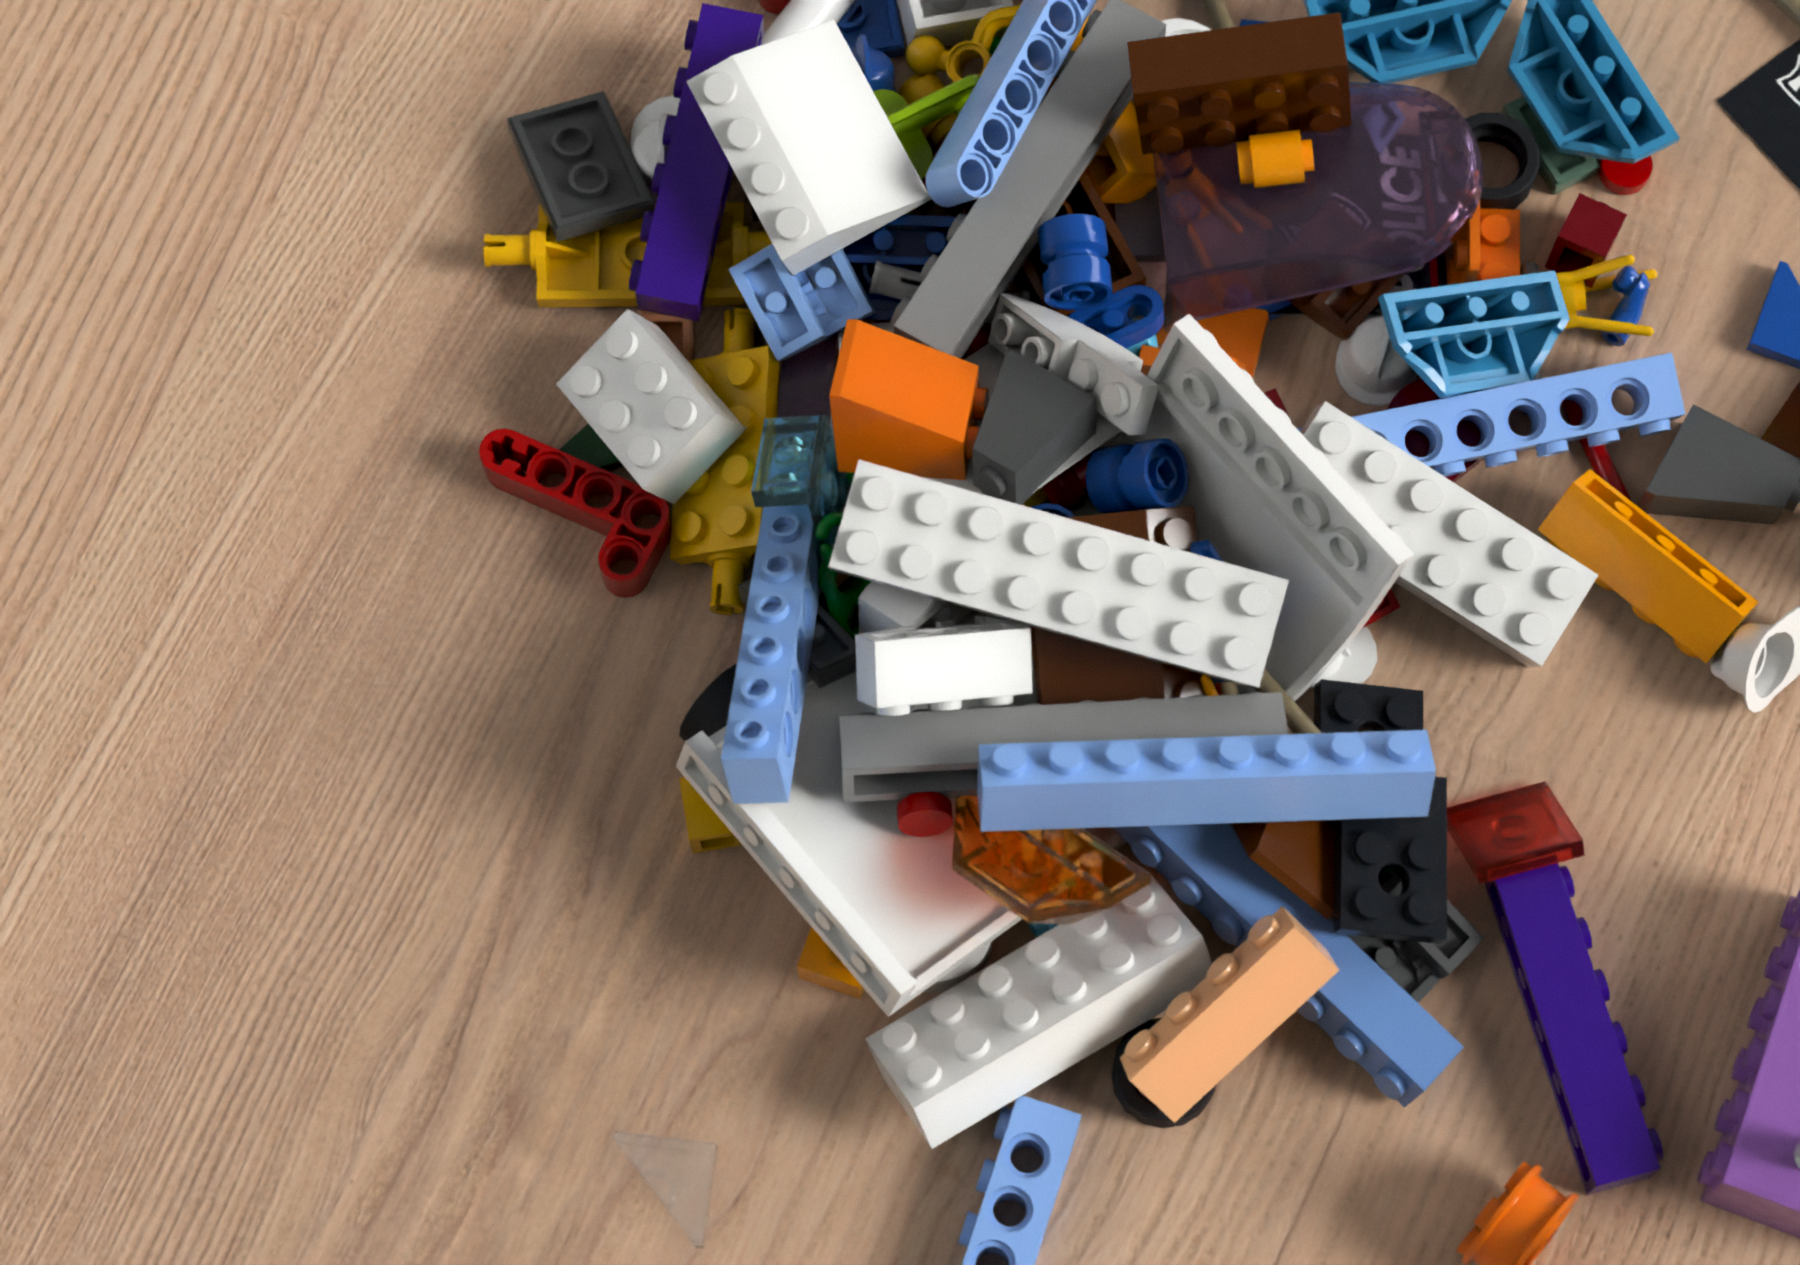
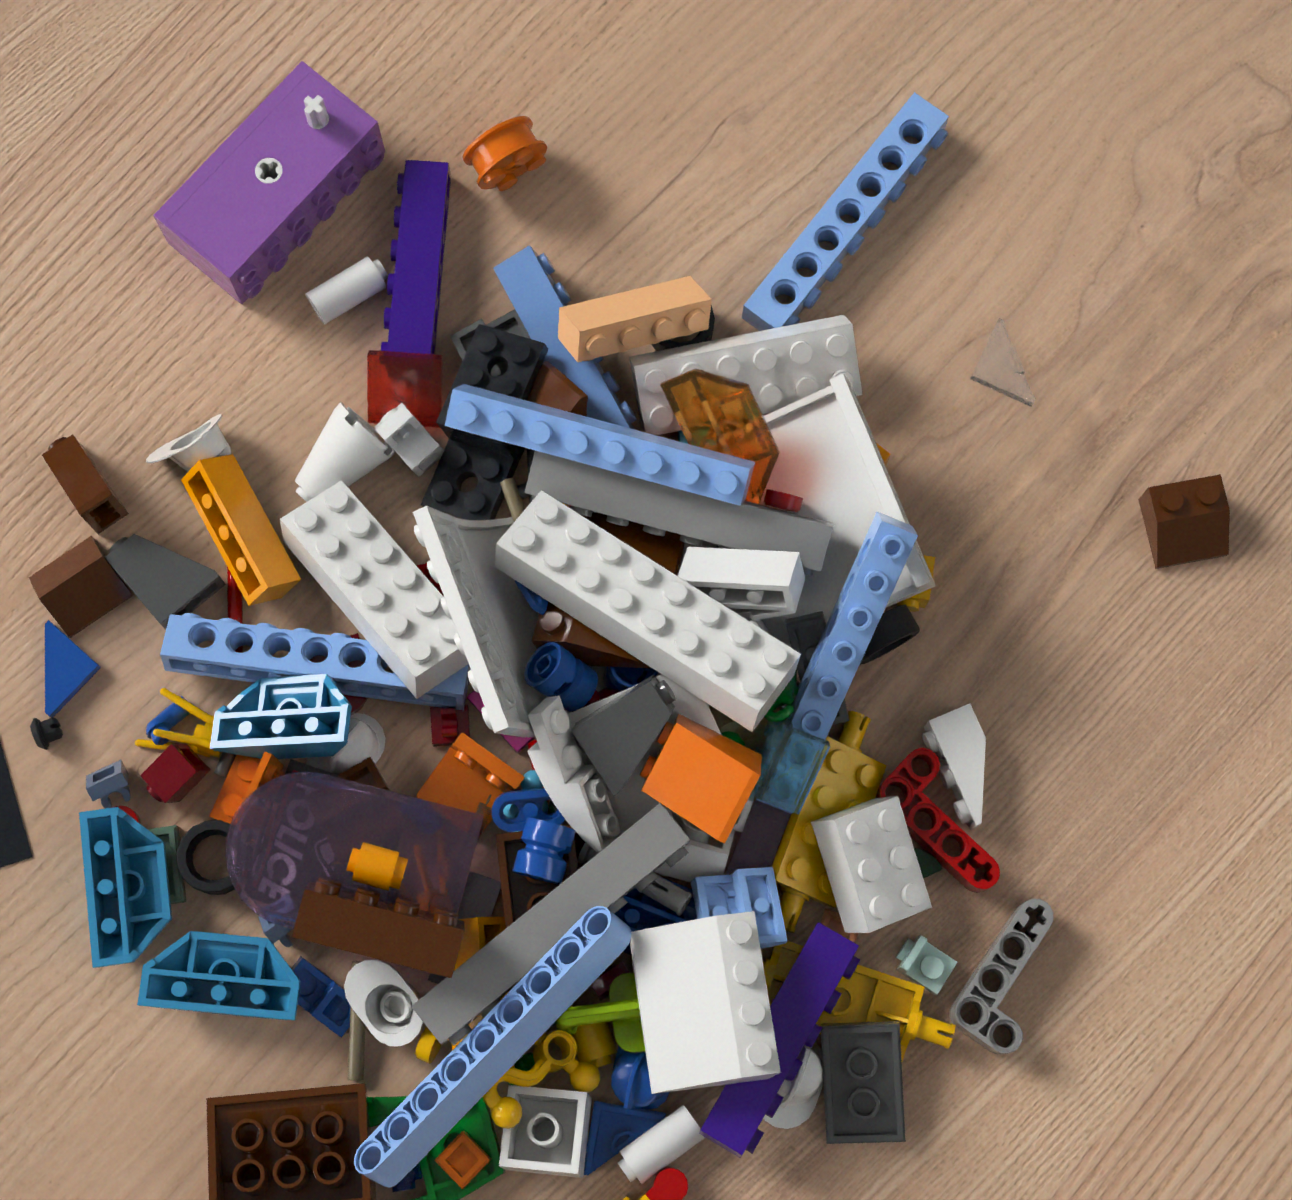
camera: 165 degrees left, 5 degrees up
none -> black piece [30,717,63,750]
none -> sand blue tile [86,760,130,809]
none -> white cone [295,402,395,502]
none -> white brick [305,256,388,325]
none -> white brick [374,403,444,477]
none -> light aqua bracket [896,935,958,995]
none -> white slope [922,703,986,830]
none -> light grey beam [950,899,1053,1054]
none -> reddish brown slope [1138,474,1230,569]

